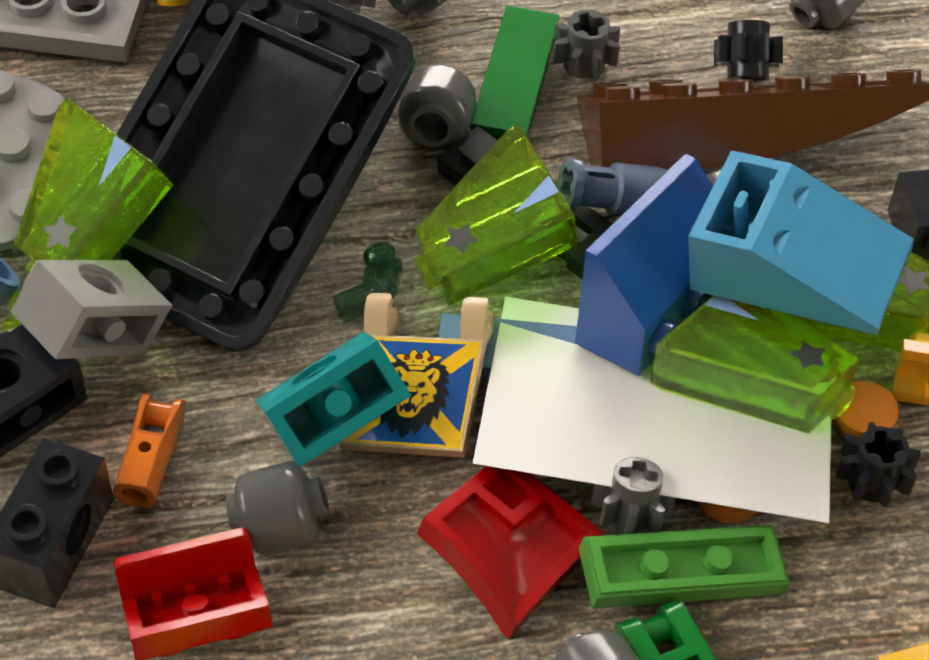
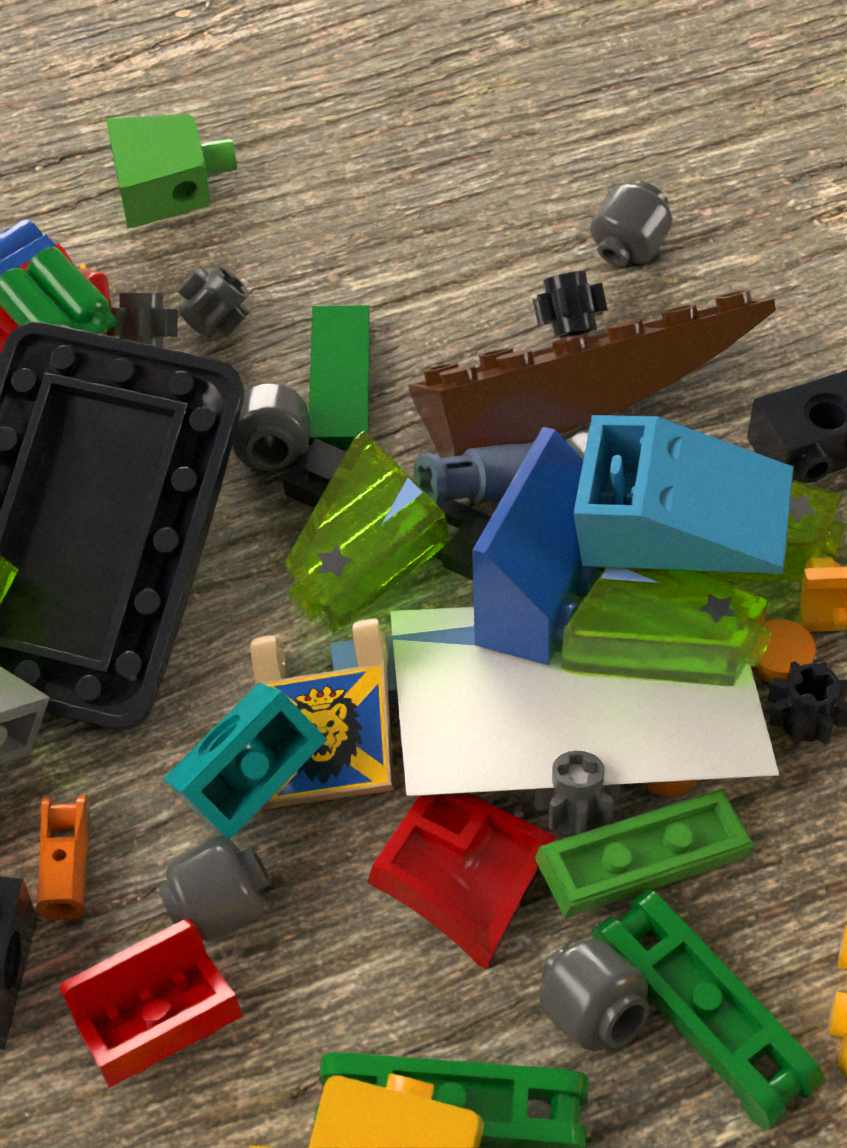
camera: 10 degrees left, 0 degrees up
clear green arm [333,242,403,323] -> none
dark grey gear [553,10,620,79] -> none

